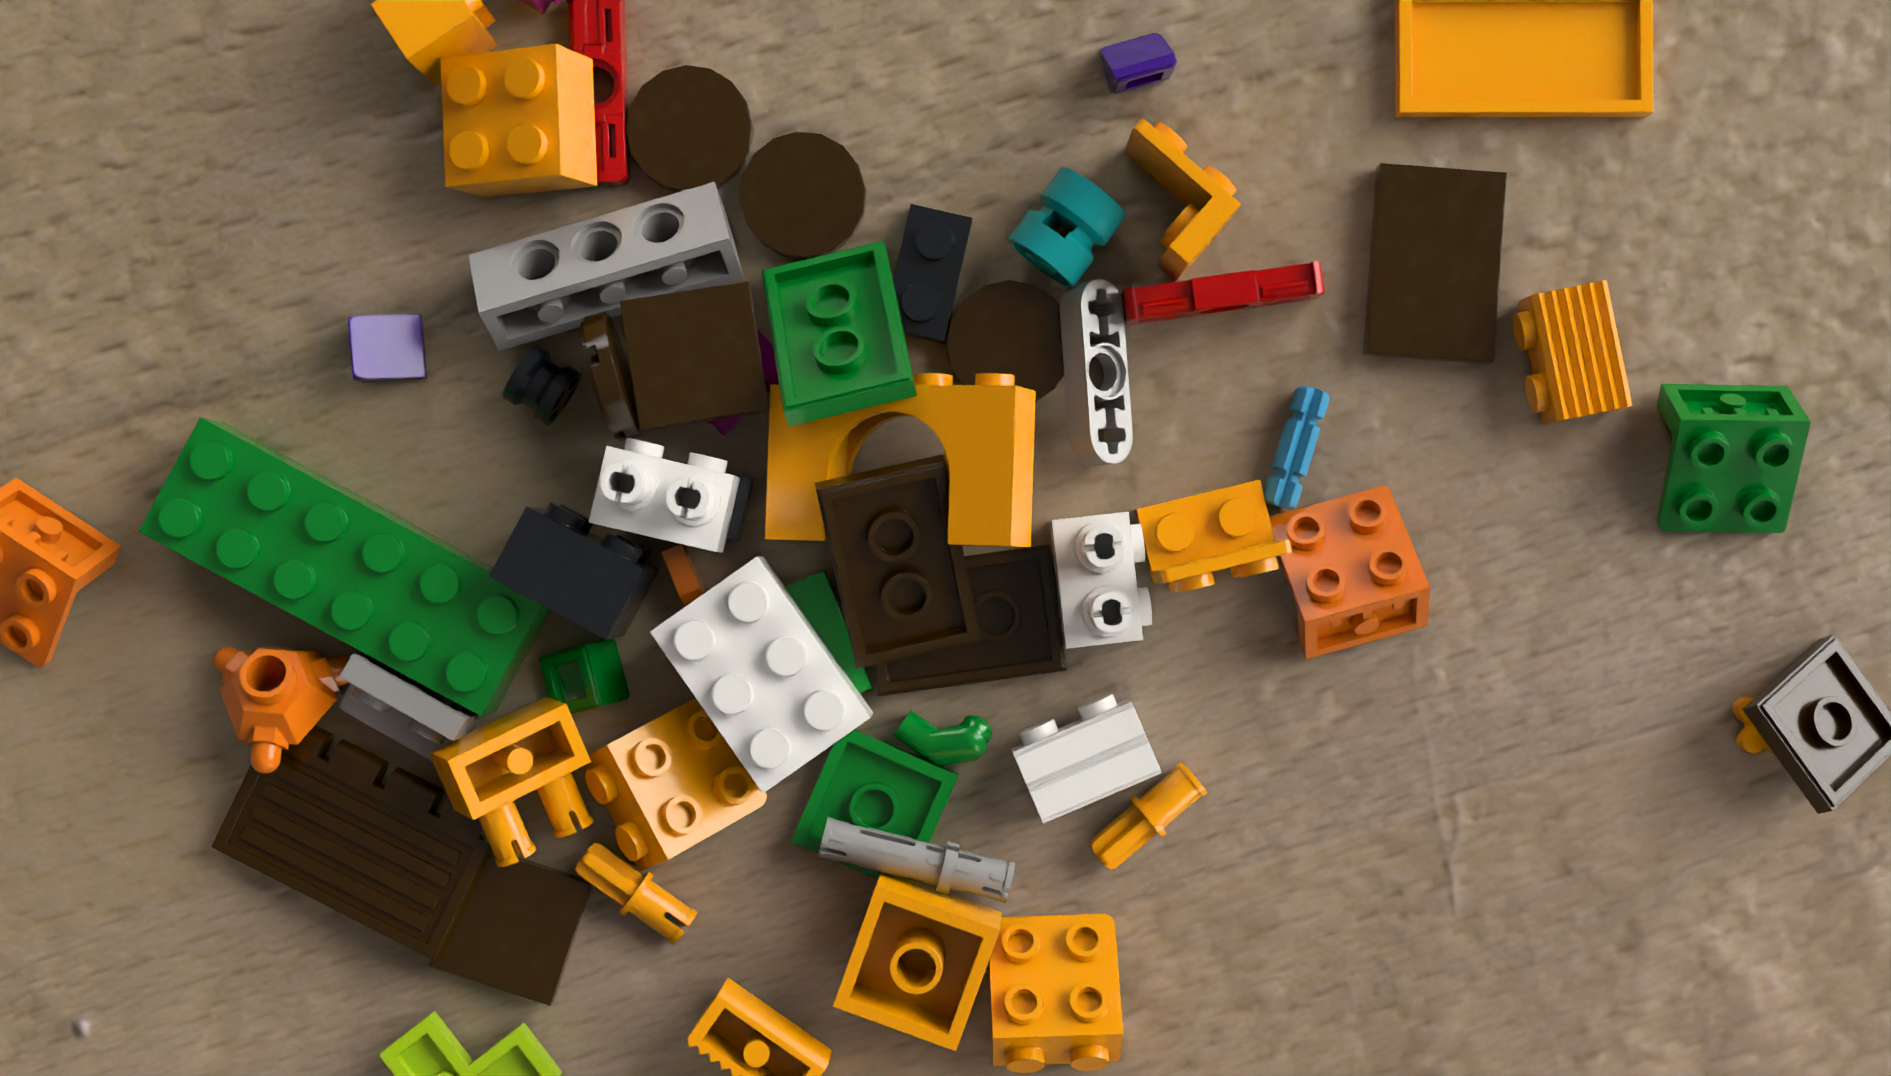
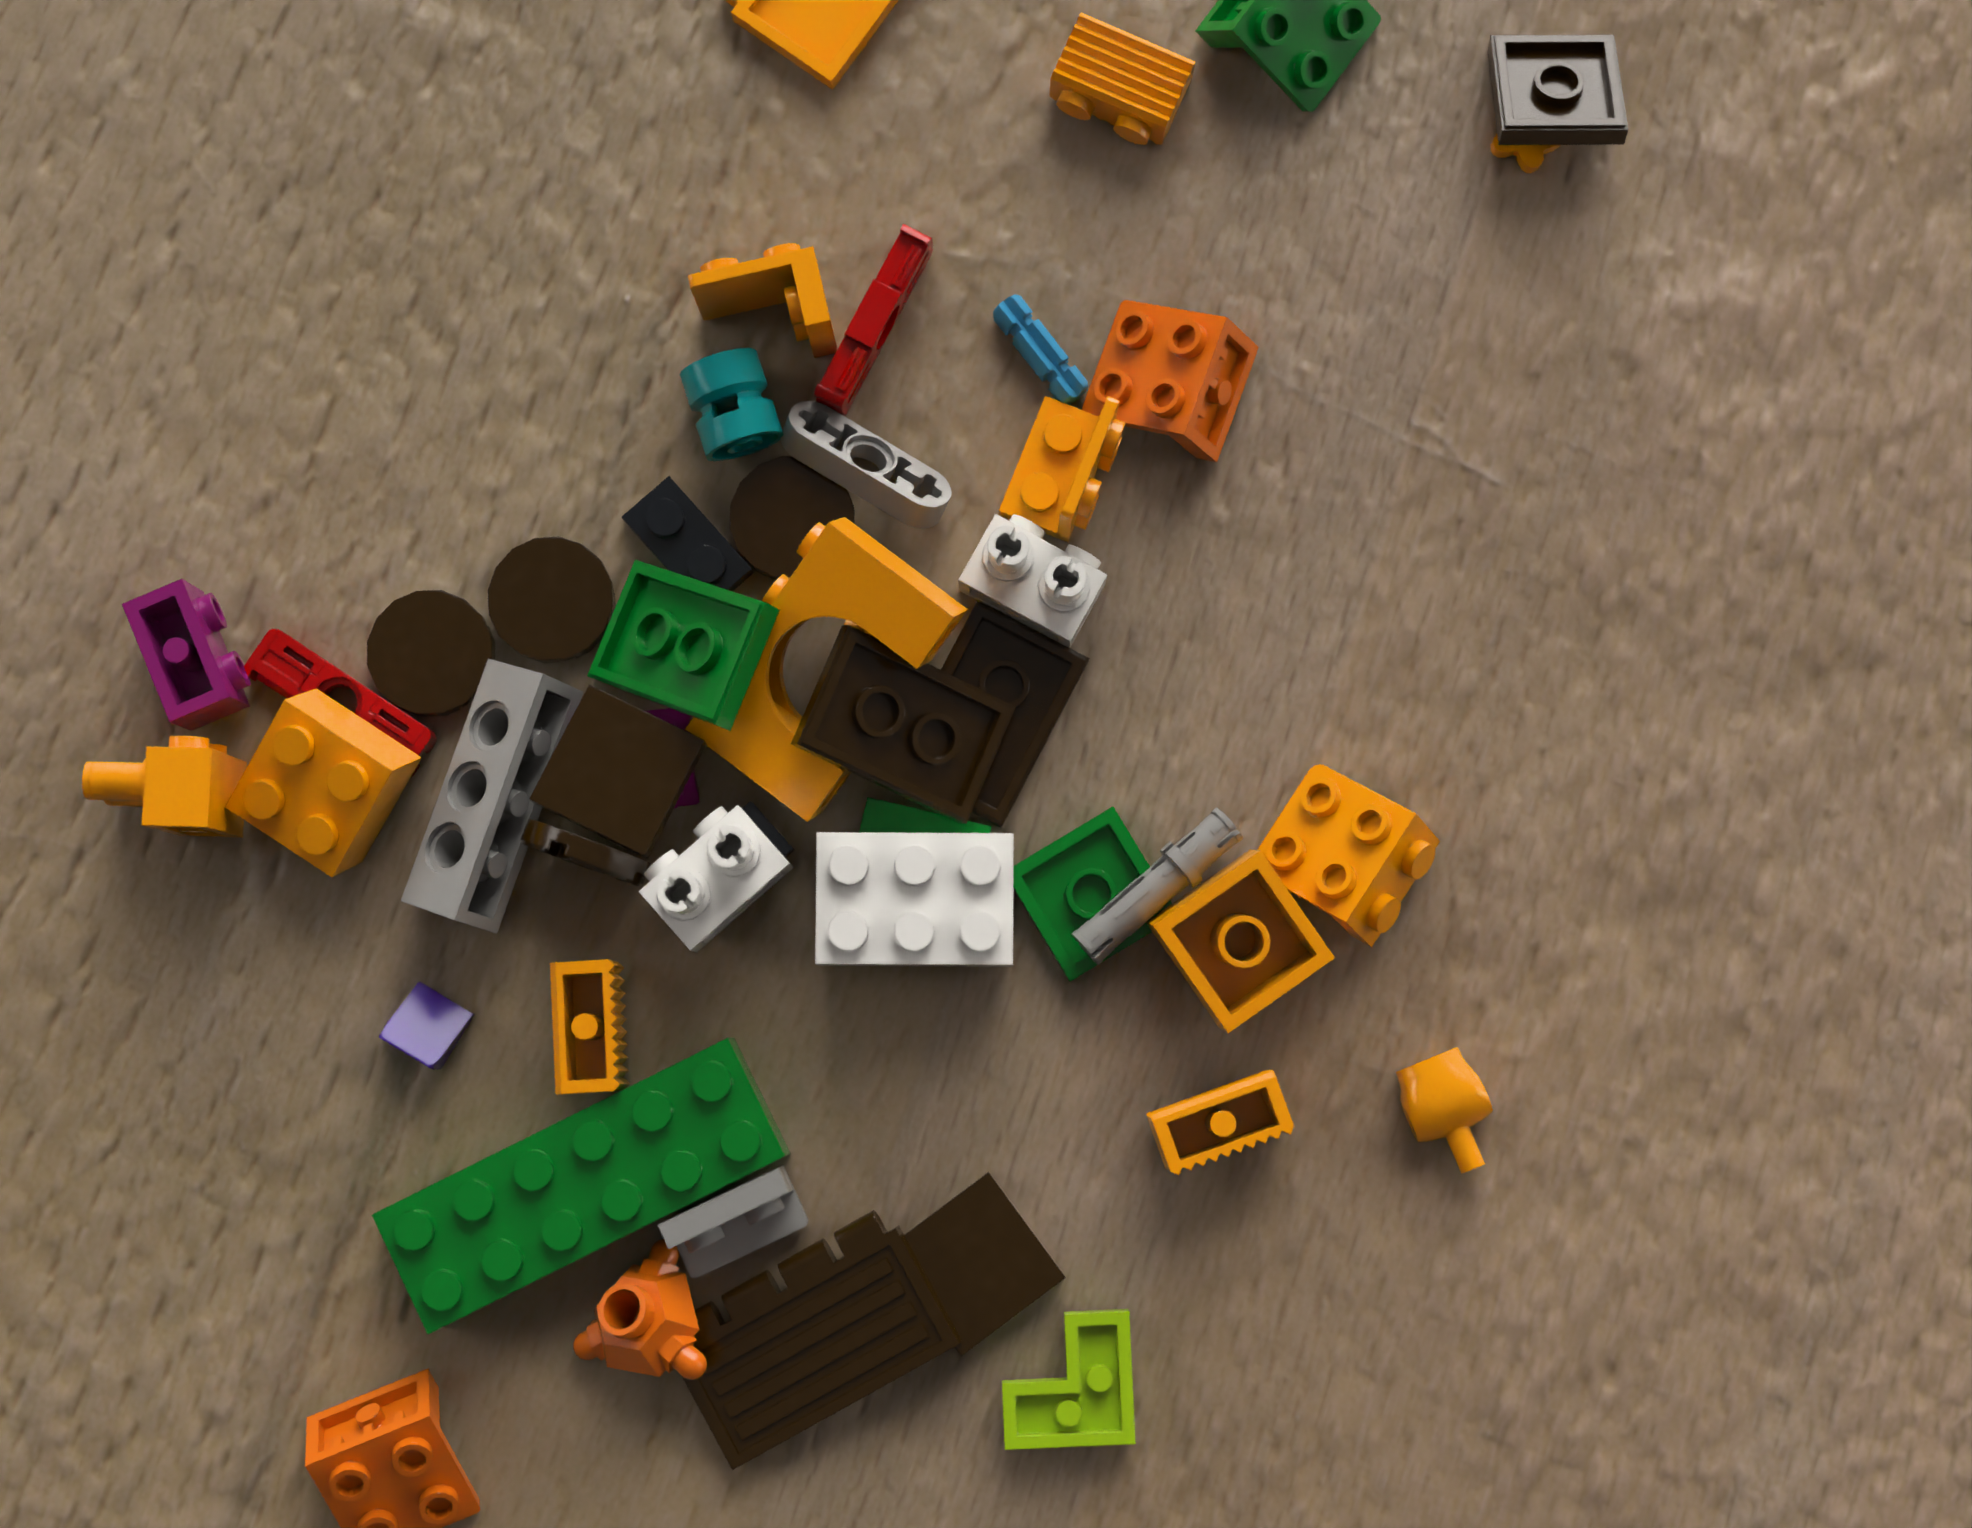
camera: 55 degrees left, 5 degrees down
light orange brick [429,697,594,867] -> none
black brick [489,502,659,640] -> none
black wheel [503,345,582,426] -> none
green slope [538,638,629,714] -> none
light orange axle [575,842,698,945] -> none
light orange bracket [584,698,767,871] -> none
orange piece [661,544,705,605] -> none
green arm [893,710,992,766] -> none
white brick [1011,694,1162,824] -> none
light orange axle [1089,762,1208,870] -> none
dark purple slope [1100,33,1177,94] -> none
dark brown tile [1363,163,1507,364] -> none
none -> light orange brick [550,959,630,1095]

